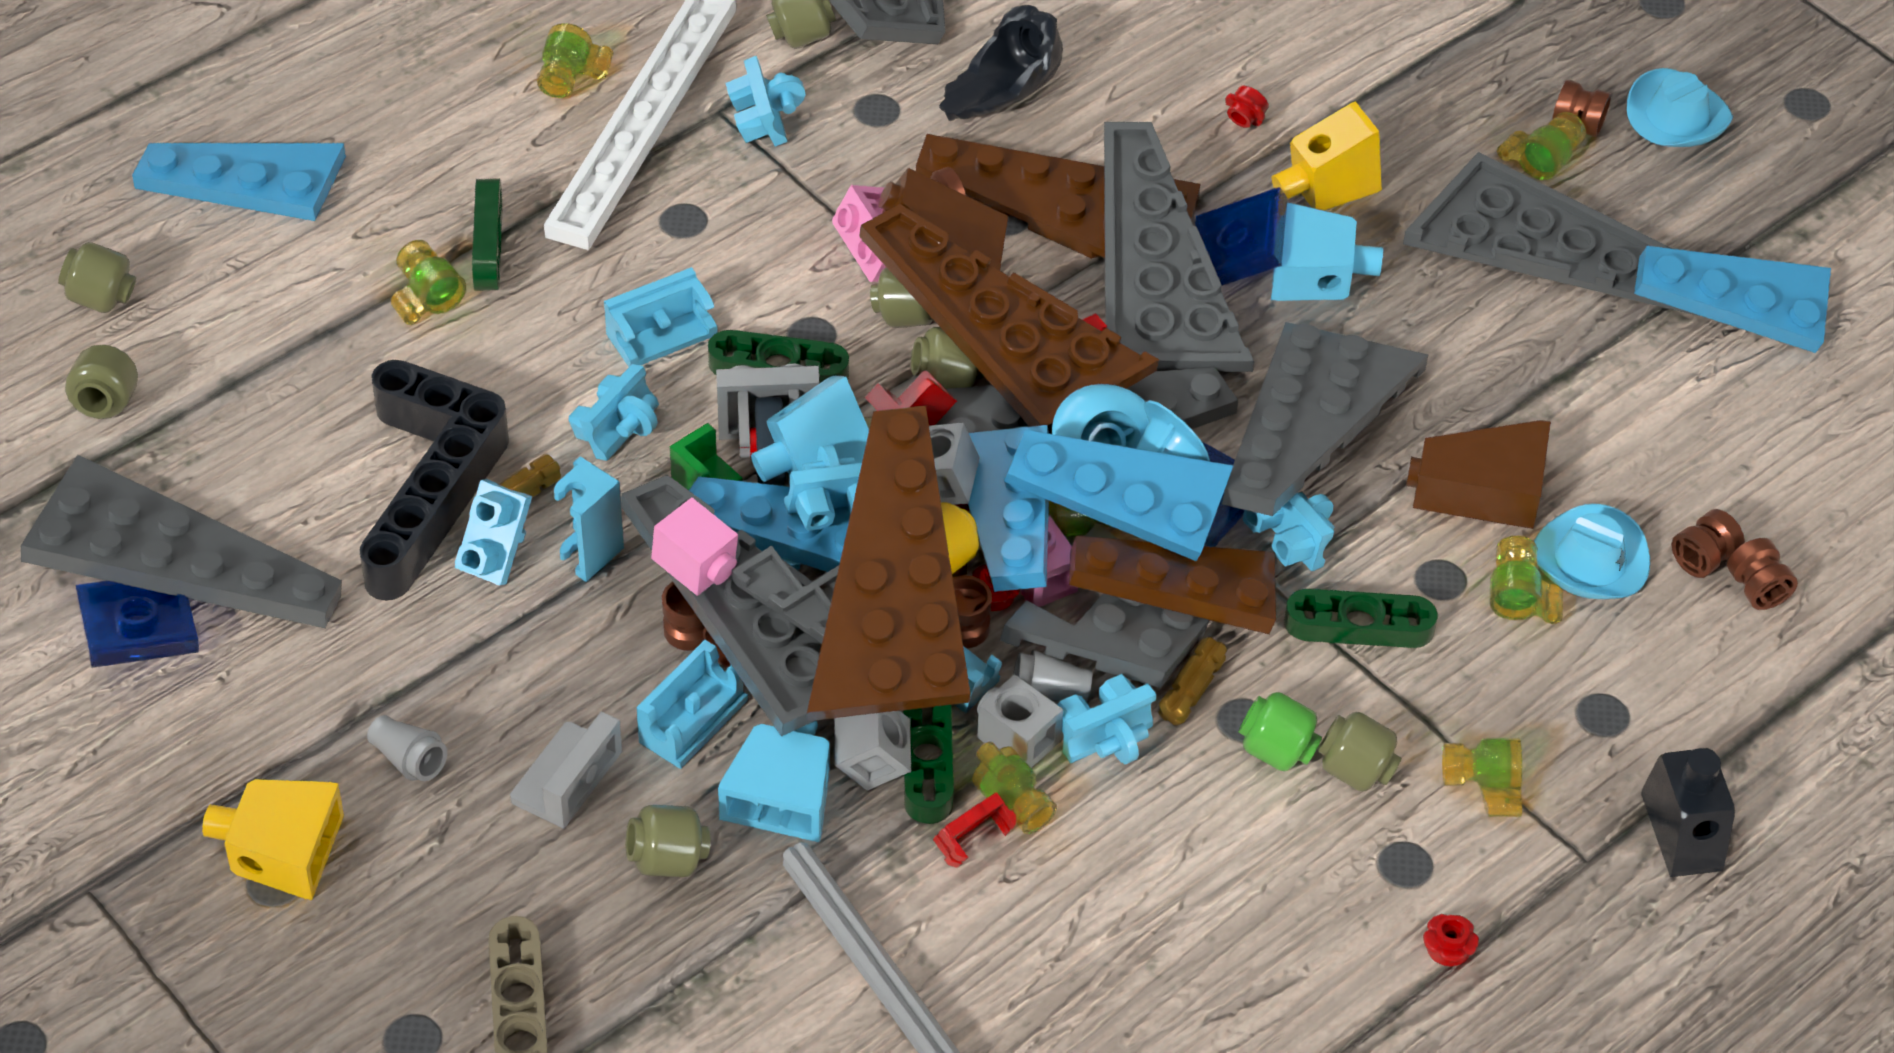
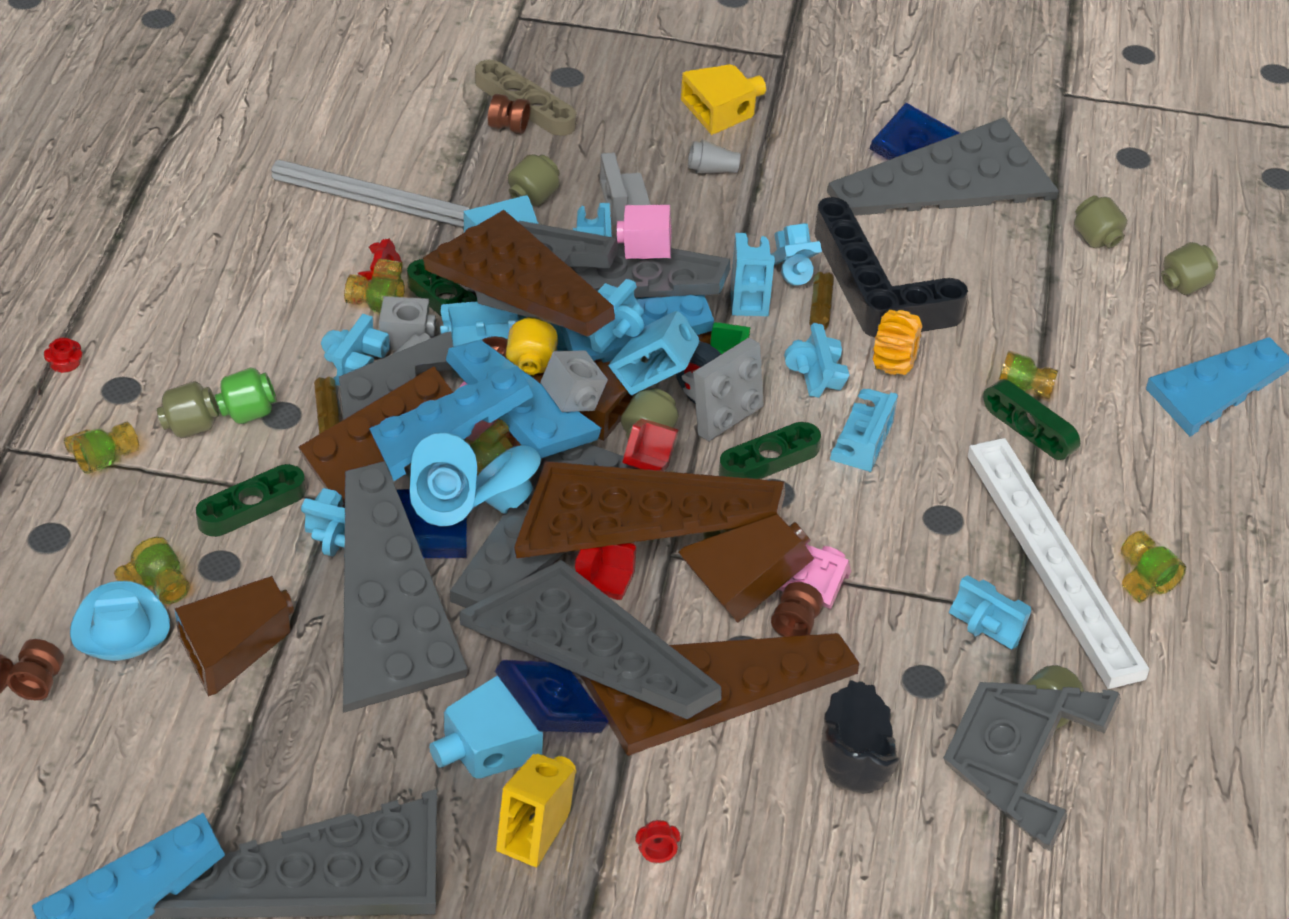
camera: 140 degrees right, 5 degrees down
none -> copper wheel [488,94,531,134]
none -> light orange gear [872,310,922,375]

